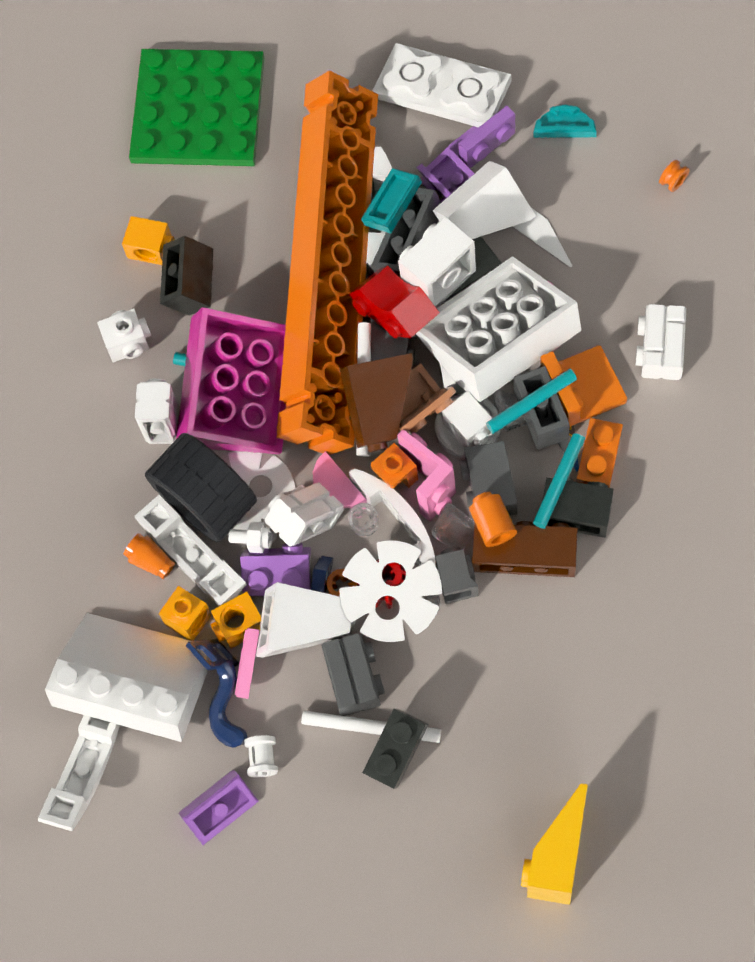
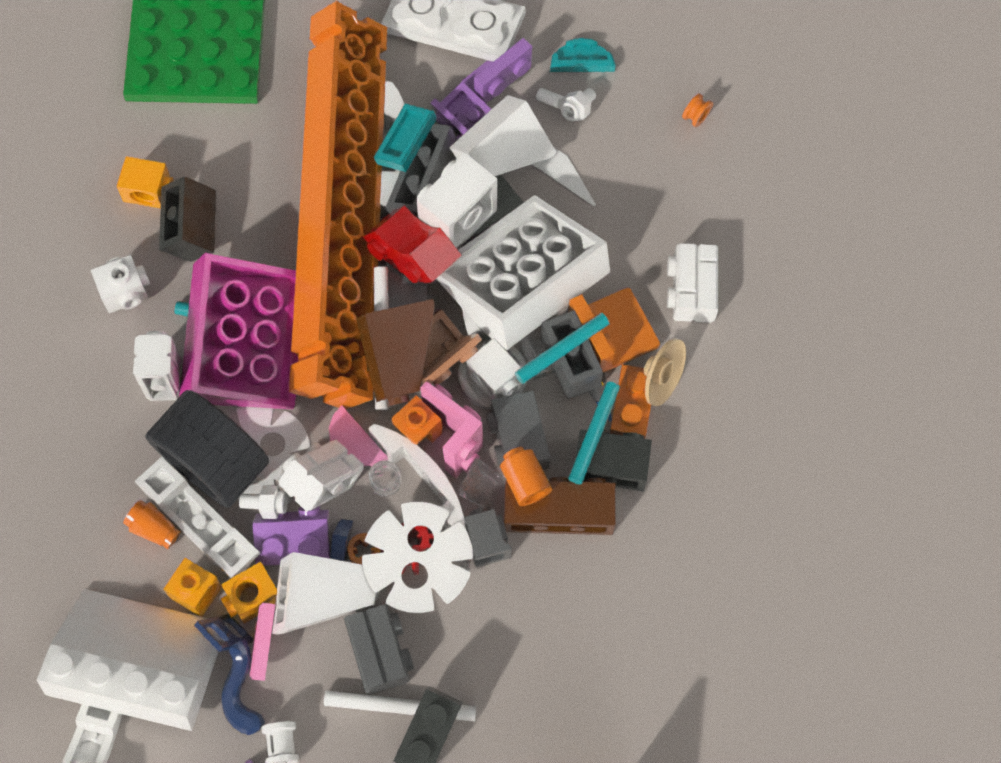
camera: 15 degrees left, 0 degrees up
none -> white piece [536,88,596,122]
none -> tan dish [644,338,686,406]

